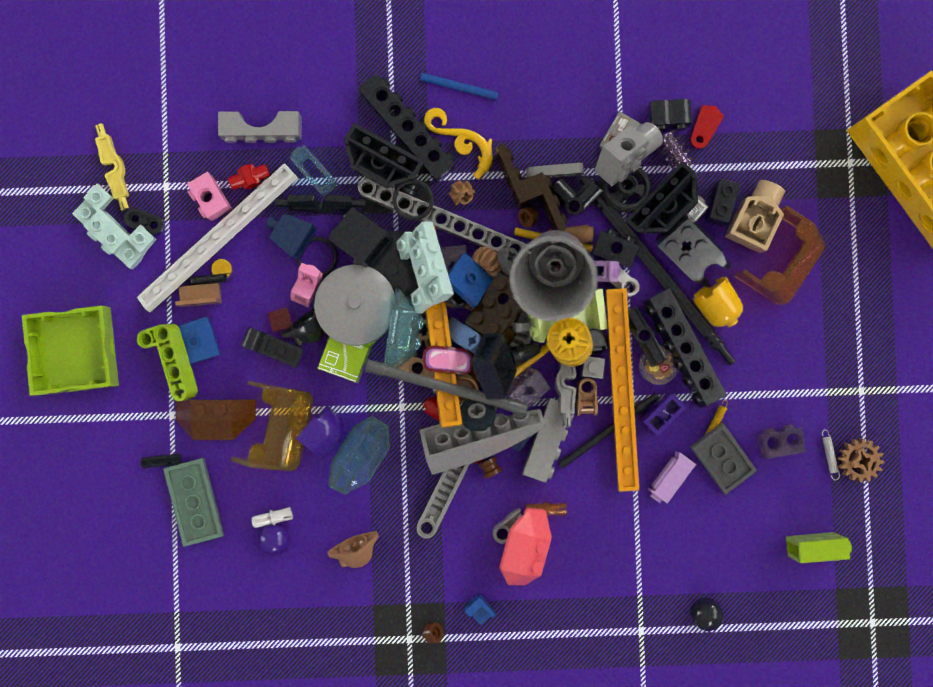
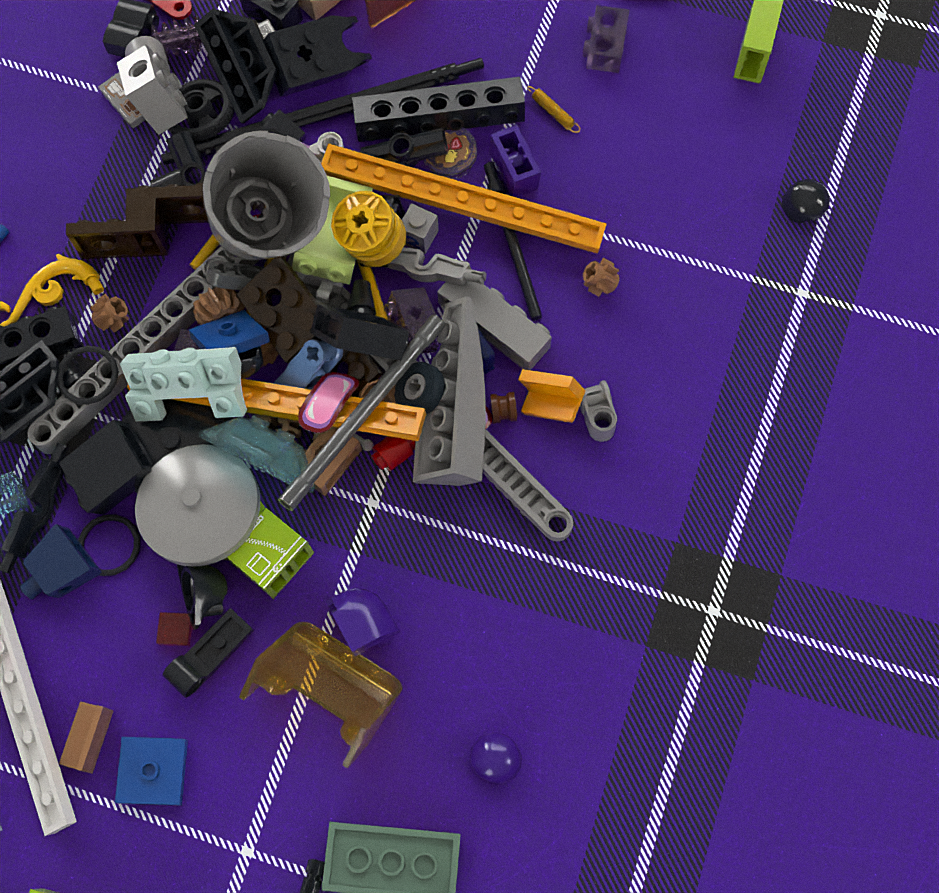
camera: 65 degrees left, 15 degrees down
lime beam [137,324,198,401] -> none
reddish brown wedge [176,399,256,440] -> none
black piece [185,273,233,286] -> none
yellow piece [211,259,232,278] -> none
white axle [252,507,293,528] -> none
bright pink brick [291,263,323,308] -> none
medium nougat hat [327,531,379,568] -> none
clear light blue wedge [328,416,390,495] -> none
reddish brown tile [422,622,443,644] -> none
blue panel [465,593,496,625] -> none
coral wedge [499,508,552,586] -> none
reddish brown tile [518,206,539,228] -> none
clear orange pin [525,501,567,518] -> none
light grey beam [526,163,584,179] -> none
medium nougat piece [576,377,598,416] -> none
lavender window [648,451,696,504] -> none
dark grey tile [690,423,757,495] -> none
yellow cylinder [692,276,743,328] -> none
none -> light orange panel [518,369,586,423]
none -> medium nougat gear [583,258,619,297]

